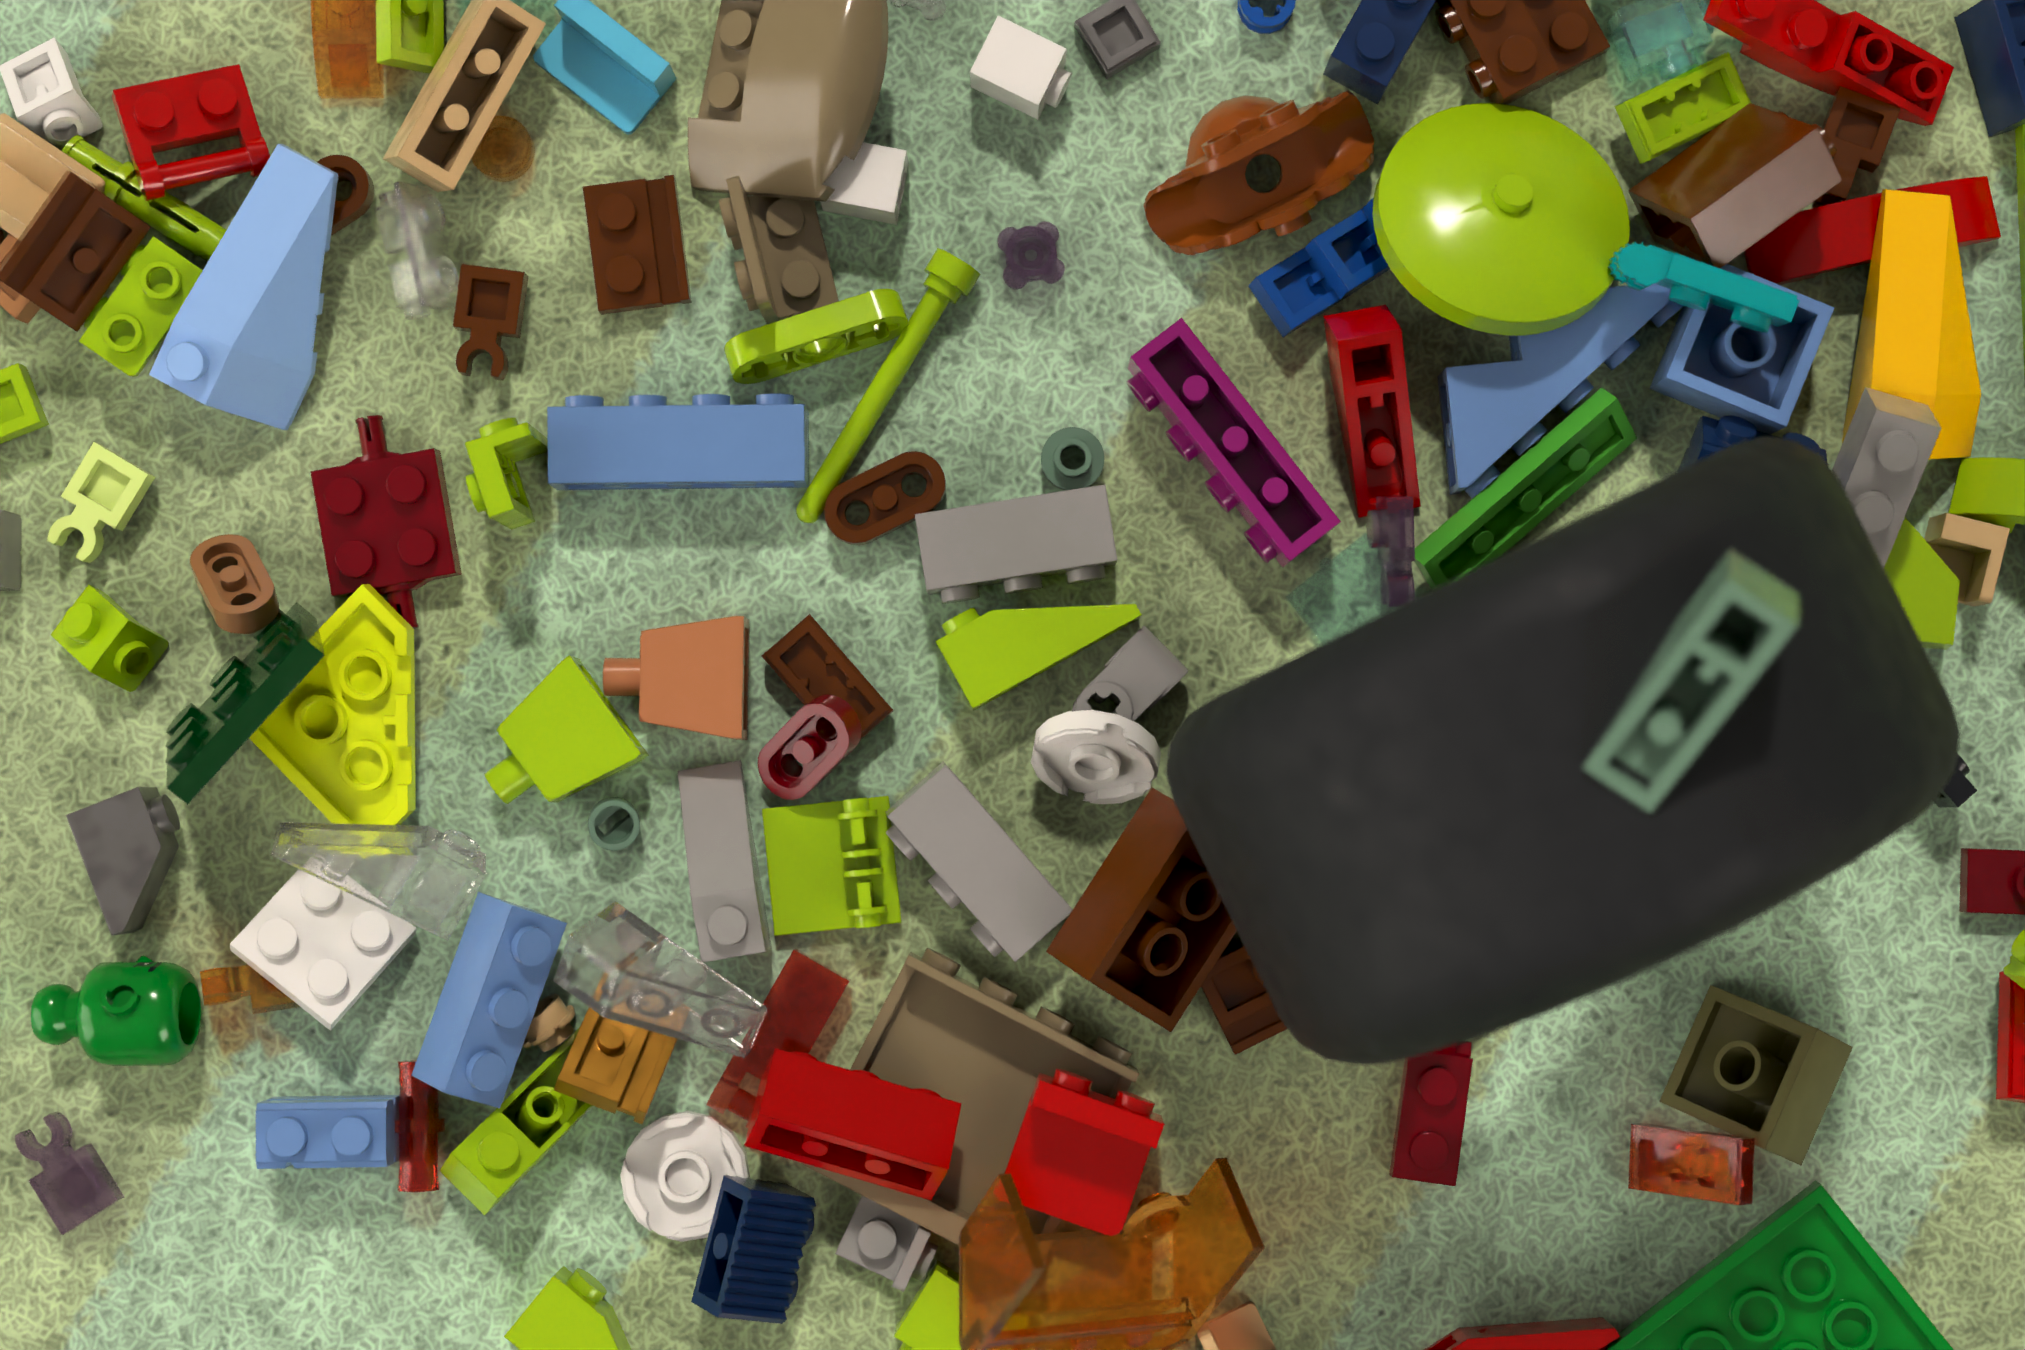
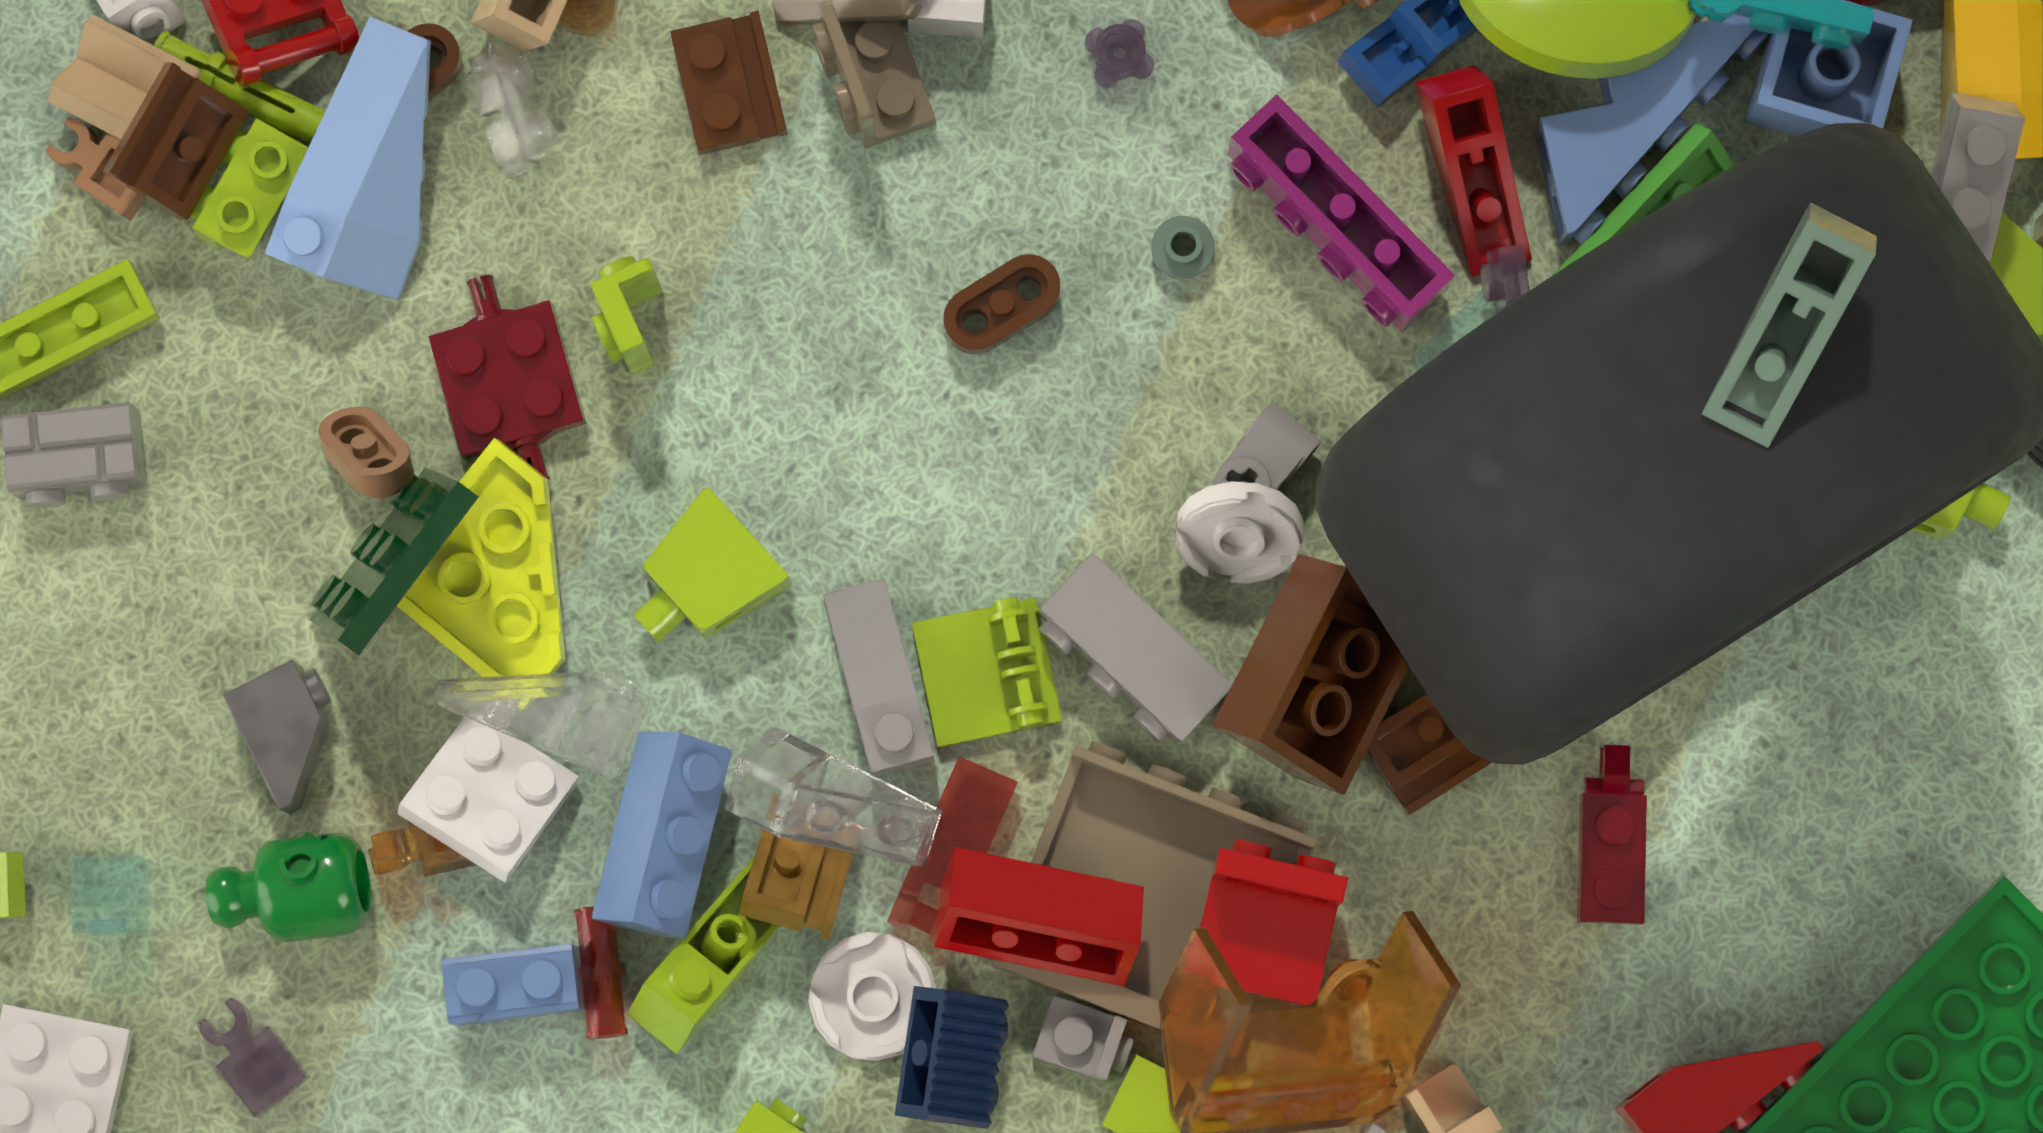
camera: 10 degrees left, 5 degrees down
yellowish green plate [47,442,155,563] -> none
lime bracket [51,584,169,692] -> none
reddish brown plate [453,264,529,381] -> none
tan plate [523,994,575,1052] -> none
medium blue brick [547,393,809,490] -> none
sand green hinge [588,797,640,851] -> none
nougat torso [603,616,750,740] -> none
lime beam [724,289,909,384] -> none
dark red plate [758,694,862,800] -> none
reddish brown plate [762,614,894,740] -> none
lime piece [796,248,980,523] -> none
light grey brick [915,485,1117,604] -> none
lime slope [935,604,1142,711] -> none
clear red plate [1628,1123,1755,1205] -> none
olive slope [1659,985,1853,1165] -> none

